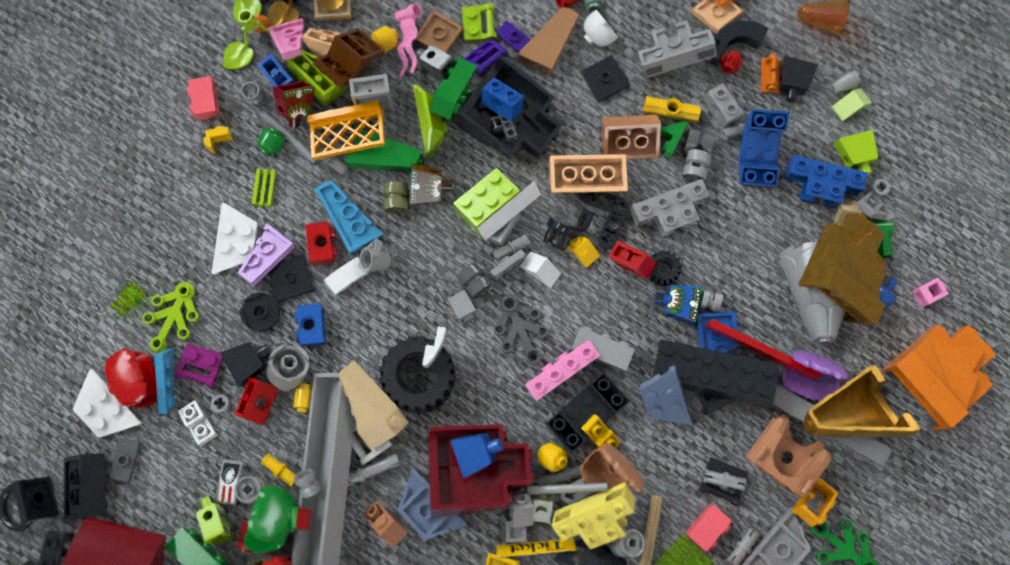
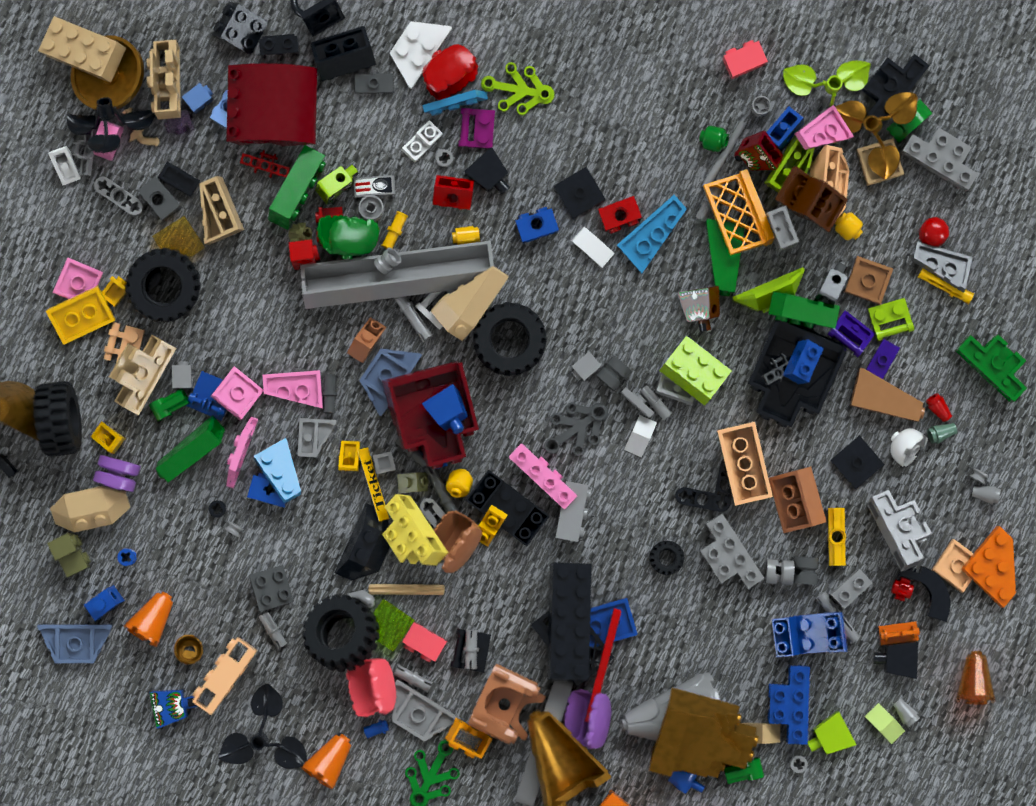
camera: 85 degrees right, 10 degrees up
clear neon green plate [110,281,147,317] -> none
yellow bracket [204,126,233,154] -> none
white wing [212,203,258,275] -> none
lavender wing [238,224,295,287] -> none
black plate [240,292,280,332] -> none
lime tile [252,168,277,207] -> none
orange tile [254,13,270,33] -> none
light grey brick [266,344,309,392] -> none
red tile [290,507,312,531] -> none
light grey piece [358,238,391,272] -> none
olive wheel [384,181,408,213] -> none
bright pink flag [395,3,422,77] -> none
white slope [423,326,447,368] -> none
white sticker [478,181,541,241] -> none
light grey brick [509,493,533,528] -> none
light grey bar [527,483,609,495] -> none
black piece [543,209,594,251] -> none
yellow bracket [567,236,600,268] -> none
red brick [608,241,657,280] -> none
light grey wheel [609,529,645,557] -> none
sand blue wing [640,366,692,425] -> none
torso [654,285,702,325] -> none
green slope [660,121,688,159] -> none
light grey wheel [699,290,723,313] -> none
light grey wing [856,190,896,221] -> none

